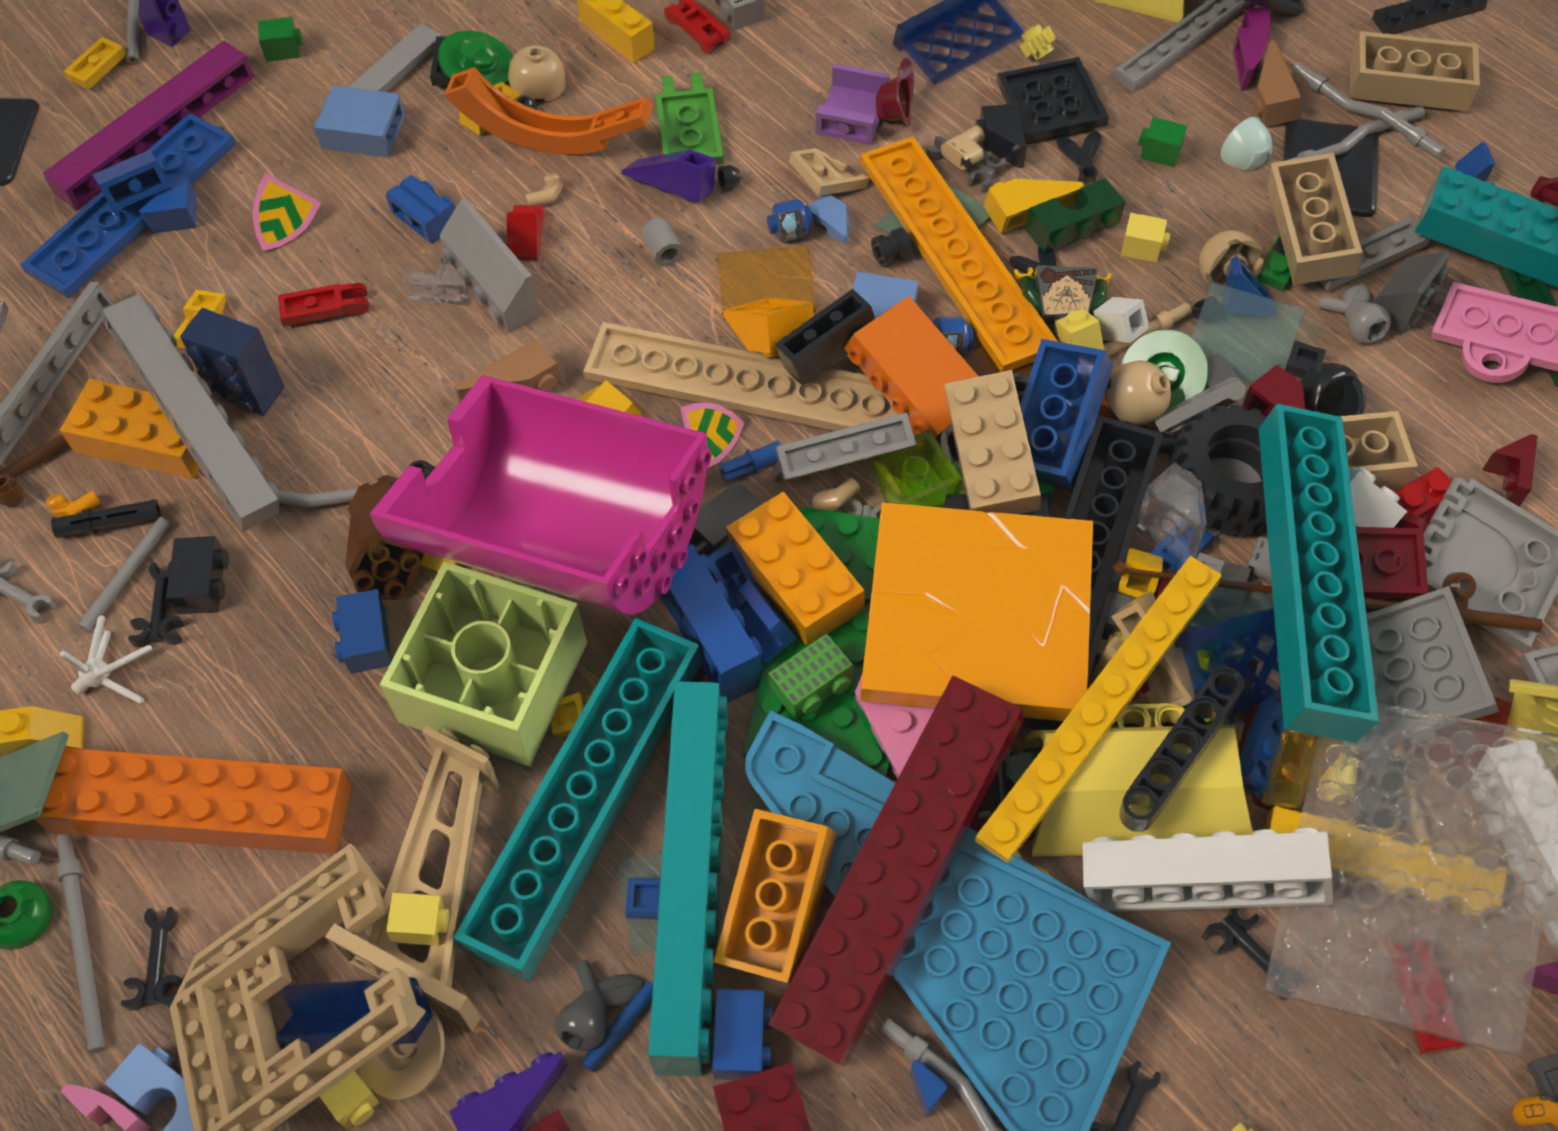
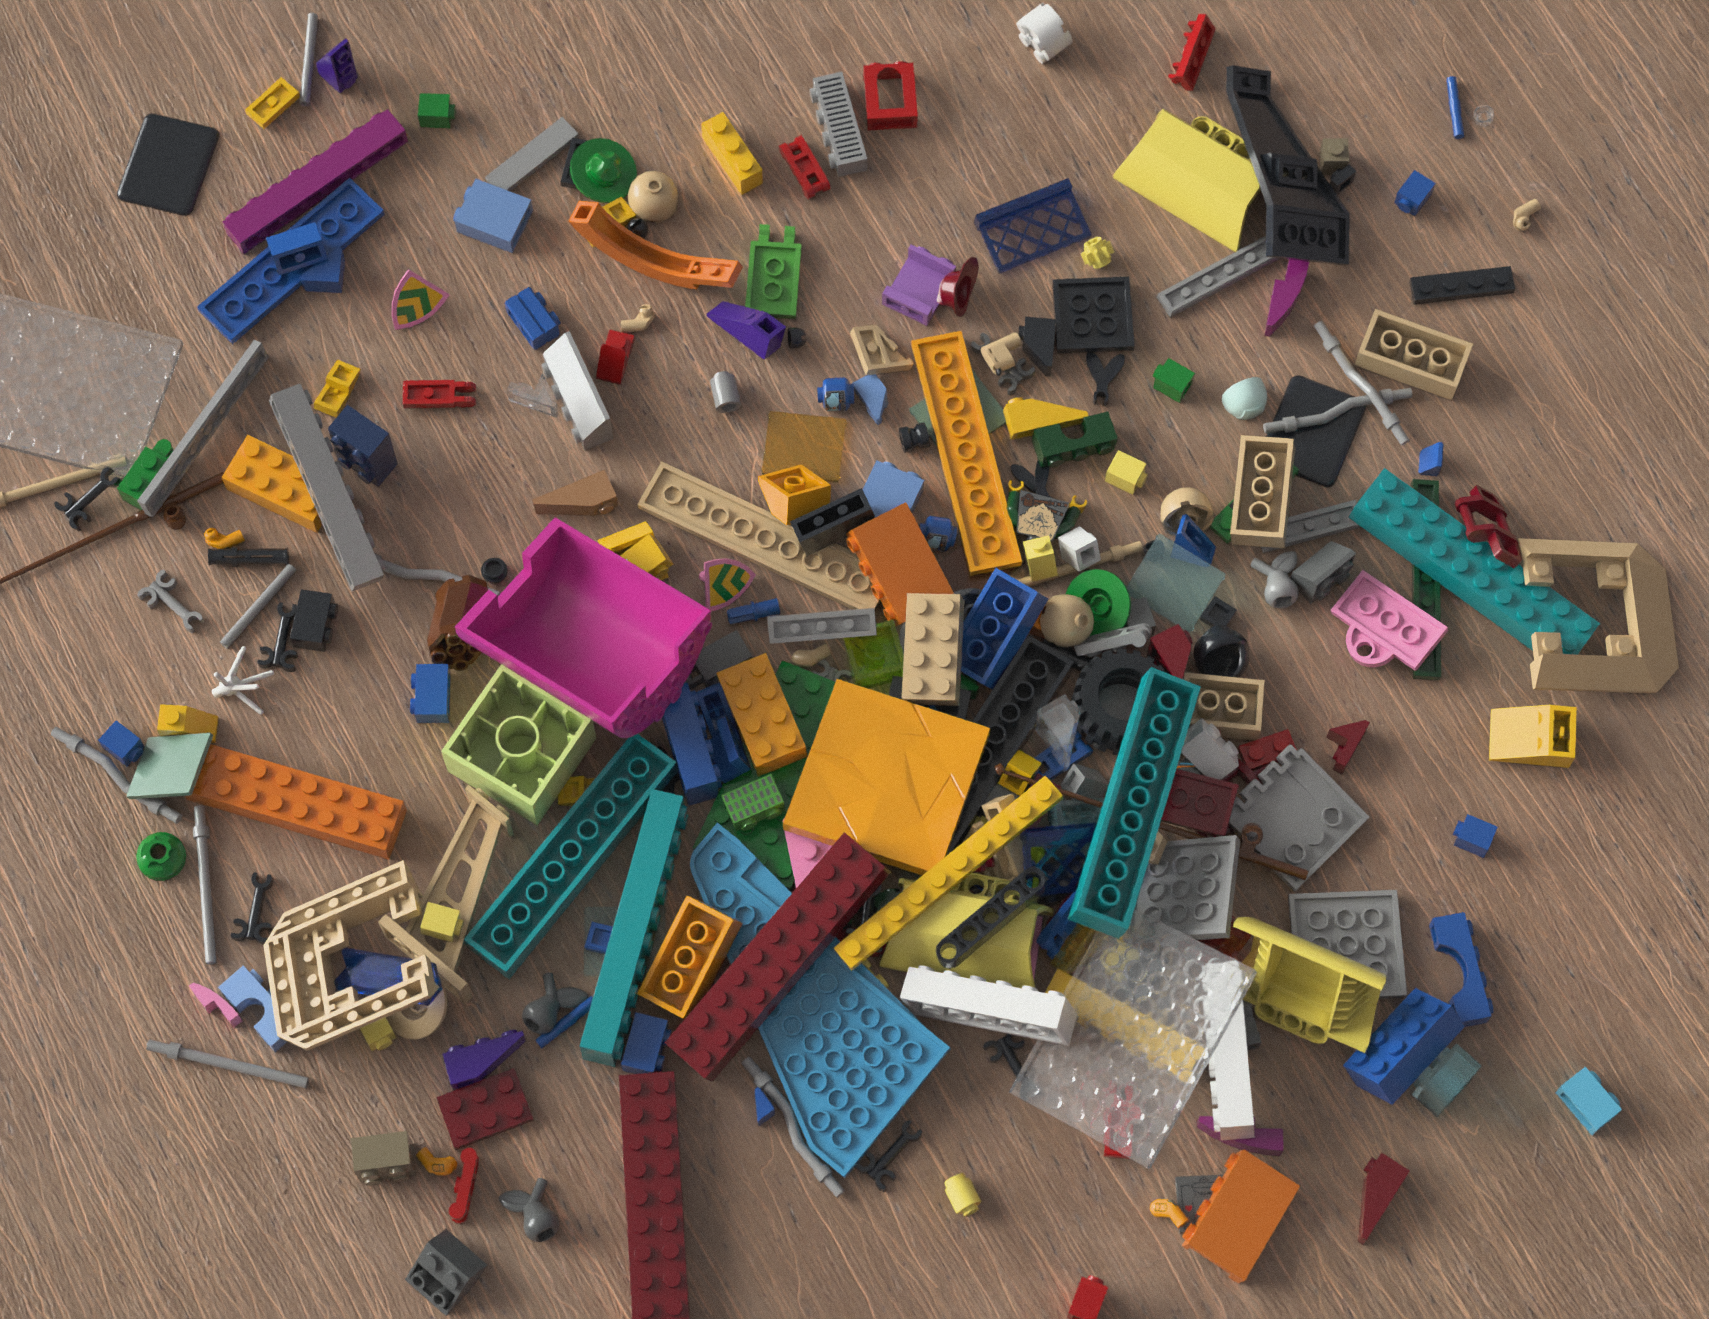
camera: 10 degrees right, 10 degrees up
medium nougat slope [1253,40,1301,127] -> none

